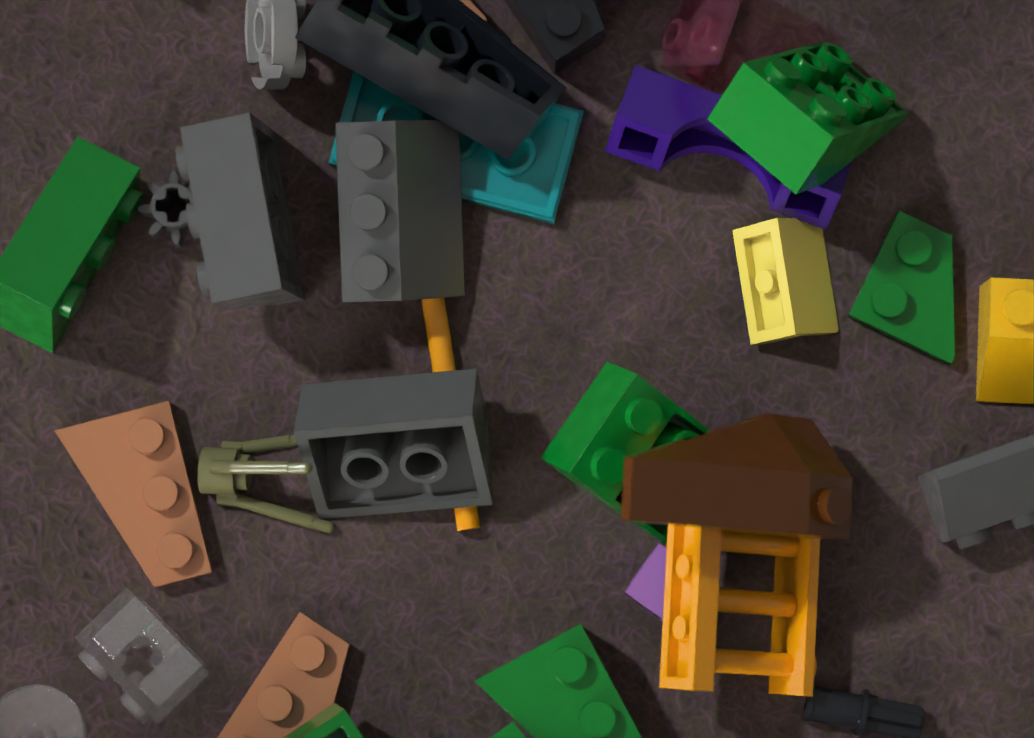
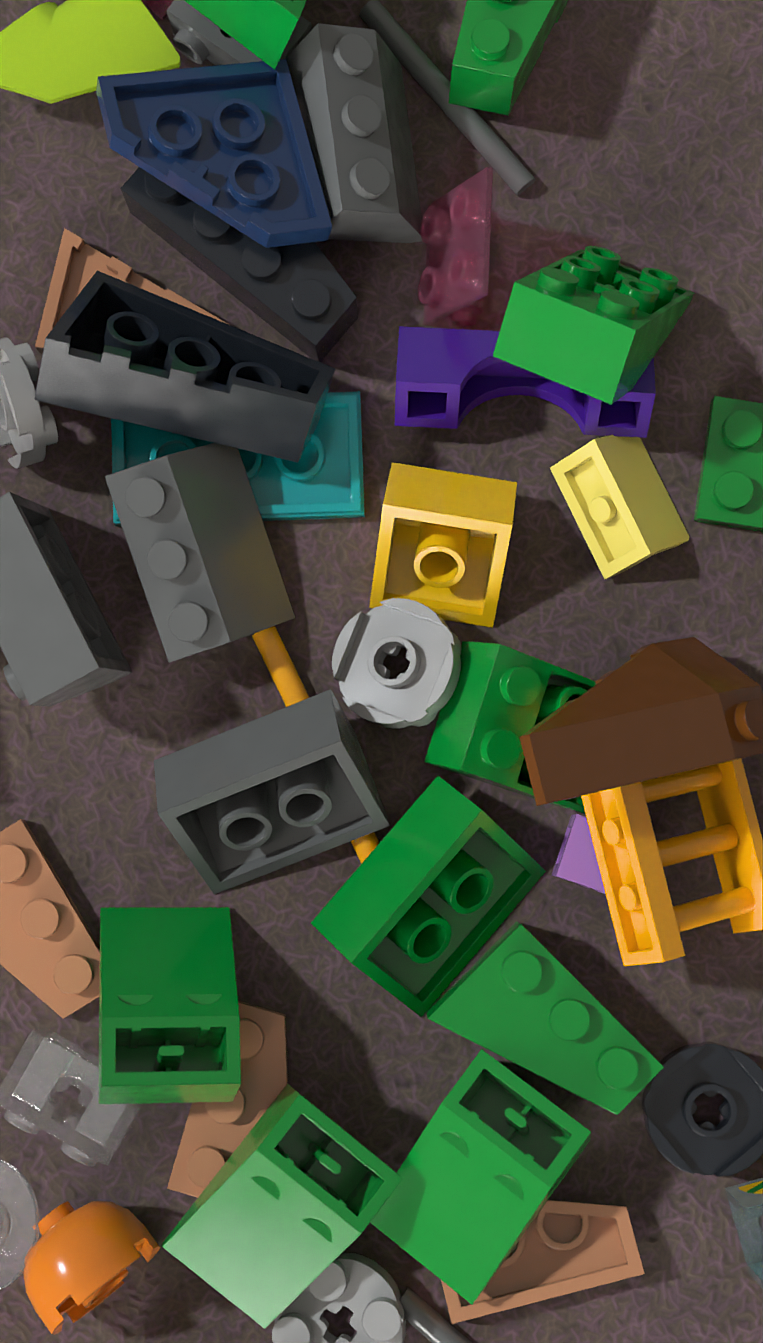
camera: 10 degrees left, 0 degrees up
olive plant [198,435,335,533] -> none
none -> green slope [98,907,241,1104]
none -> green slope [311,776,546,1017]
none -> light grey plate [332,598,462,729]
none -> yellow slope [369,462,517,628]

